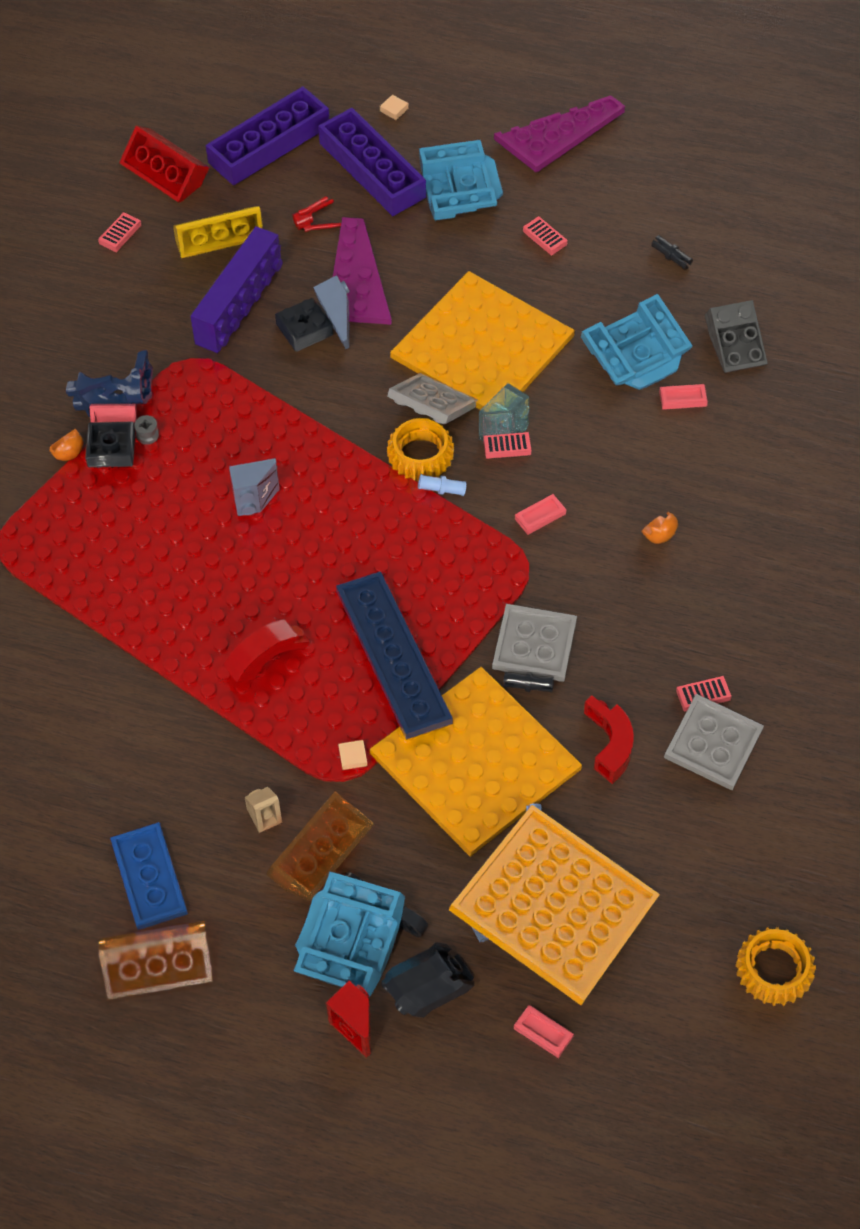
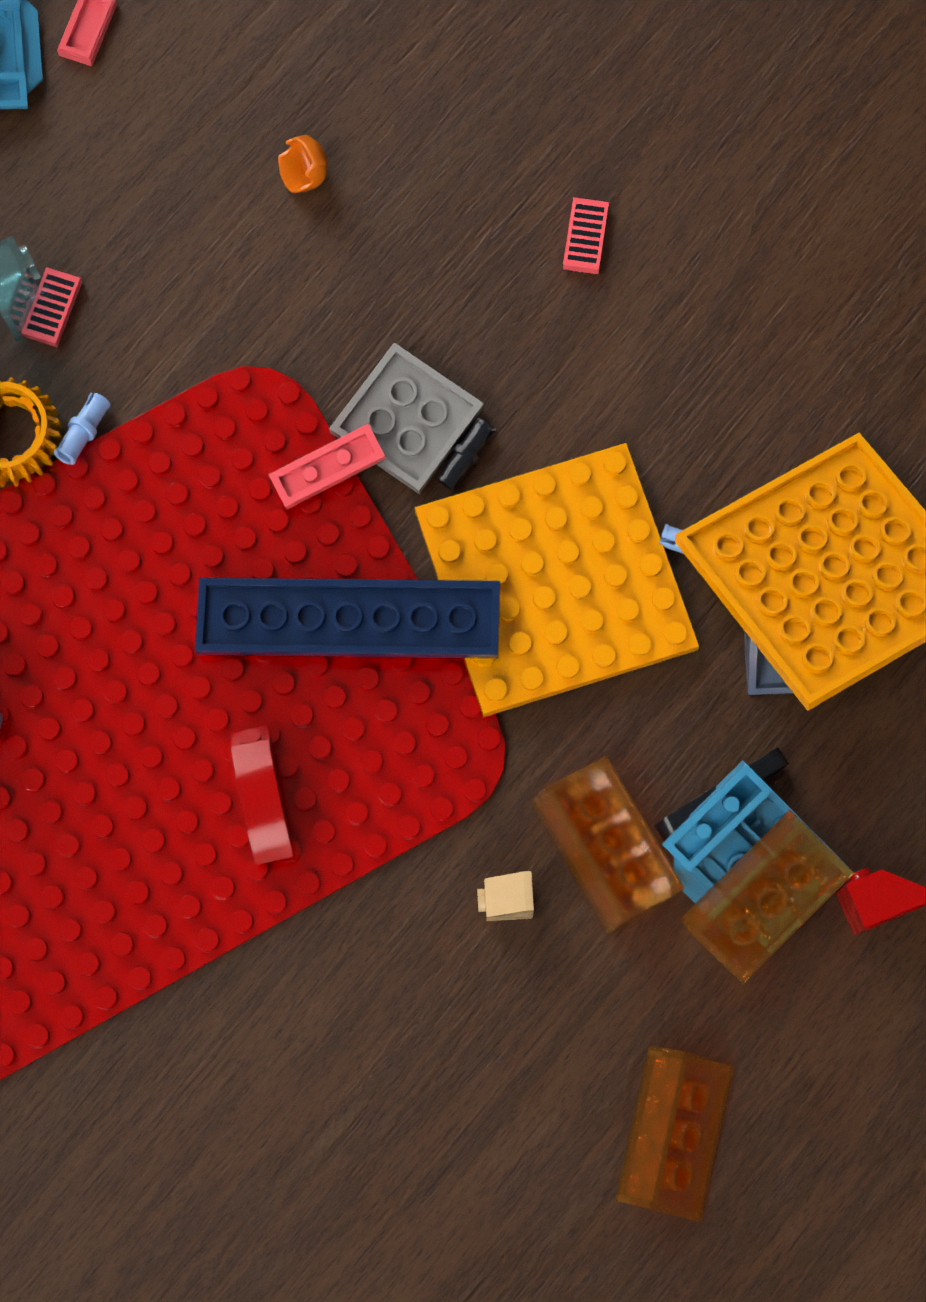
camera: 65 degrees left, 20 degrees up
blue tile [110,822,188,930] -> none
light nougat tile [338,740,367,770] -> none
black brick [382,942,475,1018] -> none
coral tile [515,494,566,535] -> none
red arch [584,695,634,784] -> none
light grey plate [664,694,764,790] -> none
none -> coral plate [269,424,386,509]
none -> clear orange slope [681,810,854,984]

